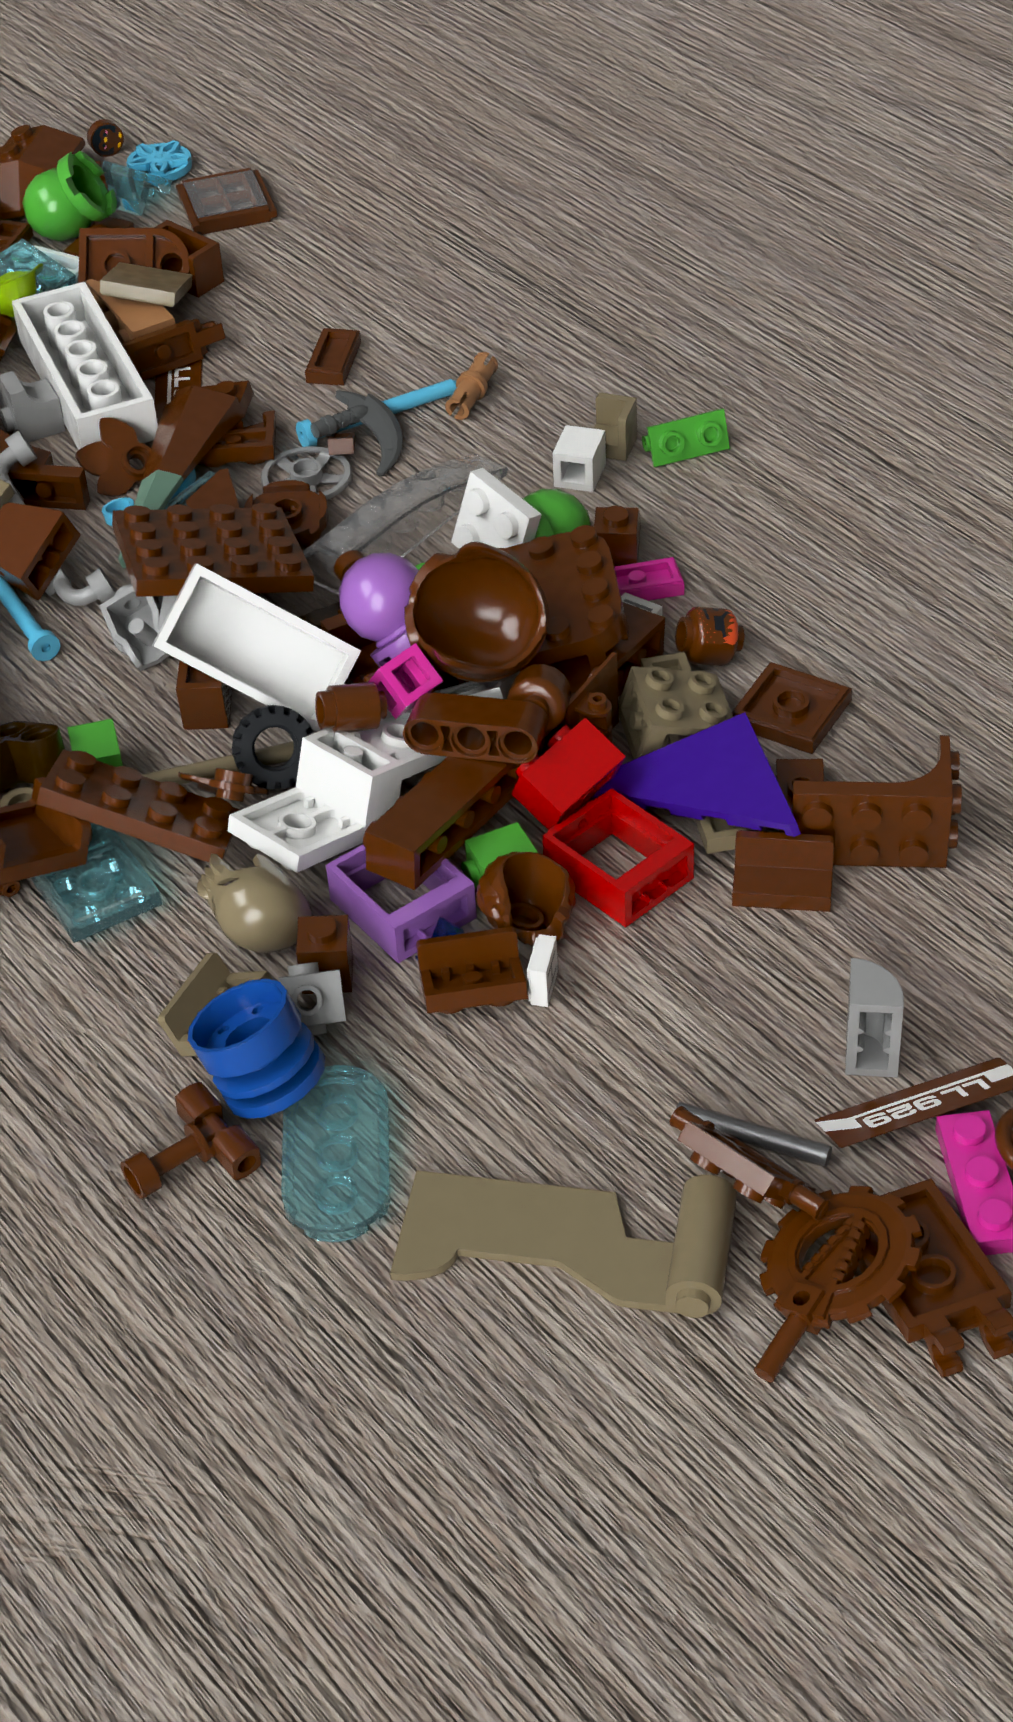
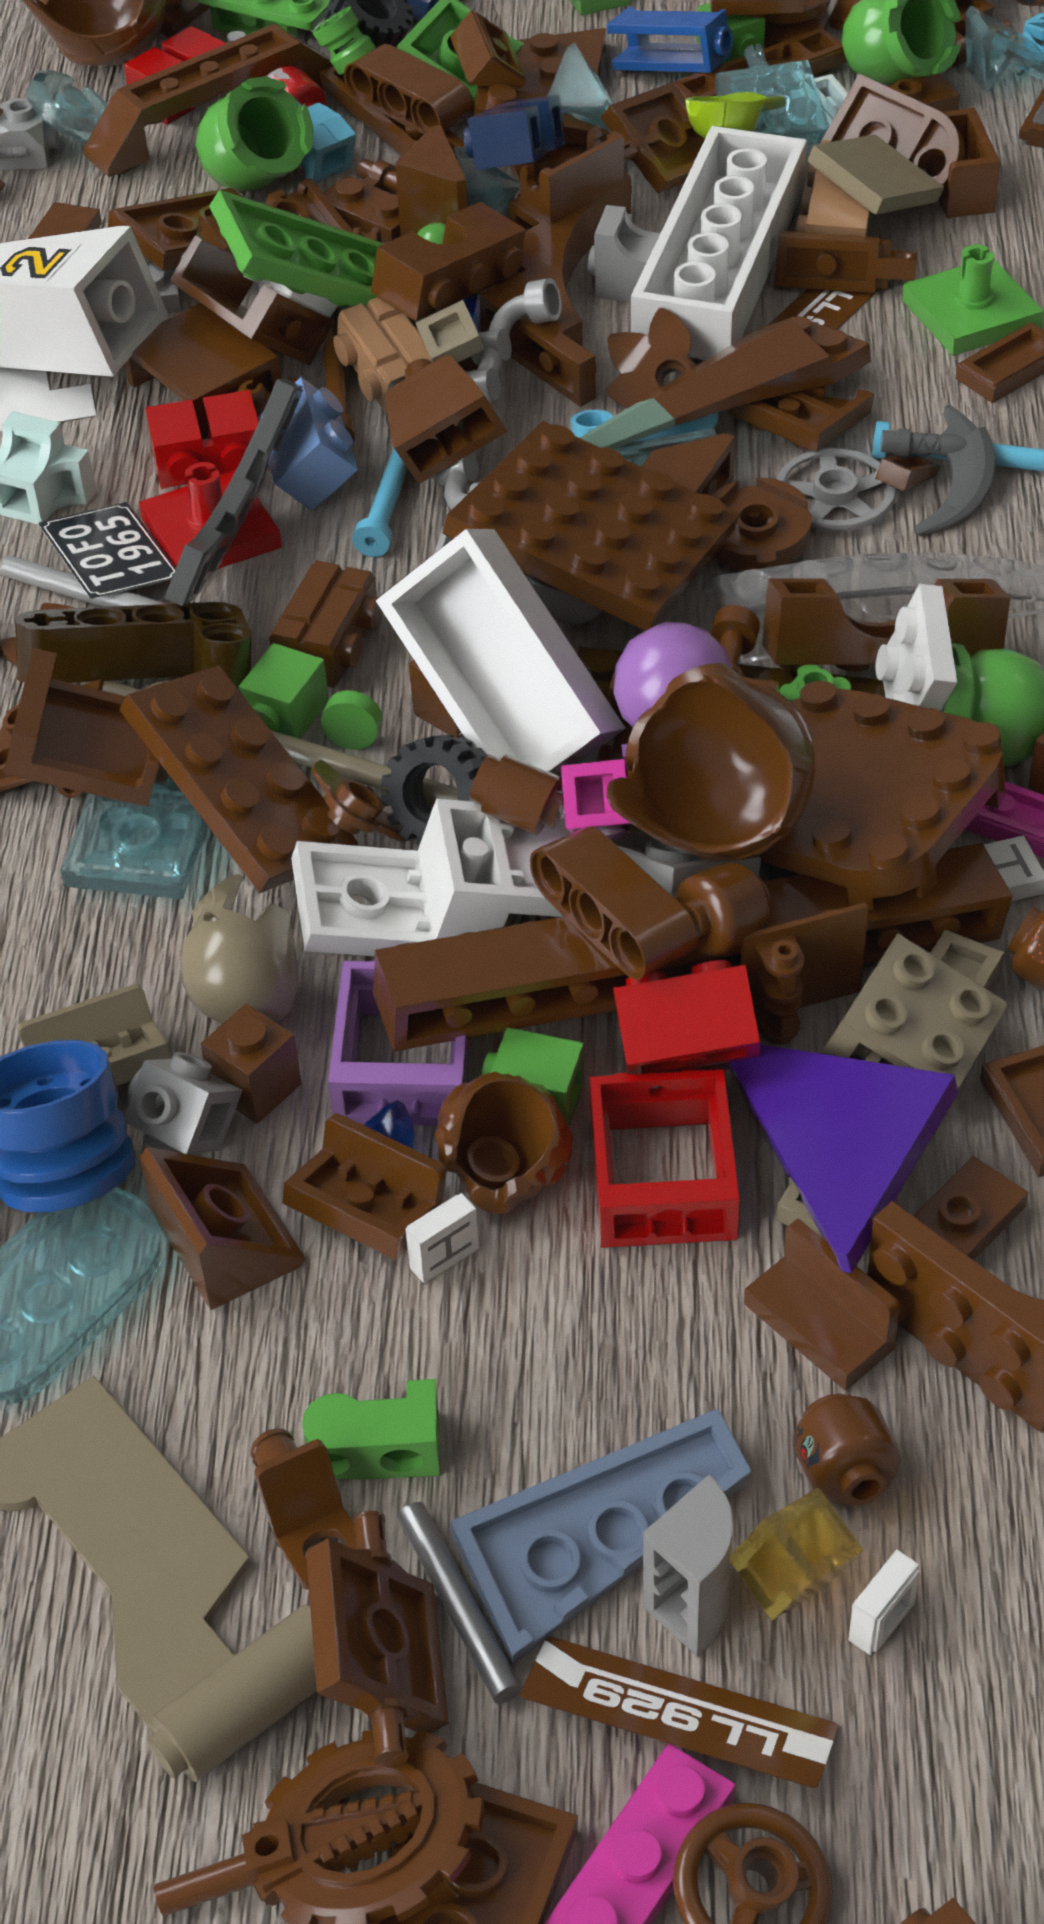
camera: 40 degrees right, 5 degrees up
none -> reddish brown slope [139,1147,306,1310]
none -> reddish brown bracket [250,1428,357,1590]
none -> reddish brown brick [269,560,383,688]
none -> bright green leg [302,1379,440,1480]
none -> bright green tile [321,691,383,750]
none -> sand blue wing [450,1408,751,1665]
none -> clear yellow brick [731,1487,864,1621]
none -> reddish brown arch [762,578,1011,672]
none -> reddish brown head [792,1393,901,1505]
none -> white tile [848,1549,920,1655]
none -> bright green tile [902,244,1044,356]

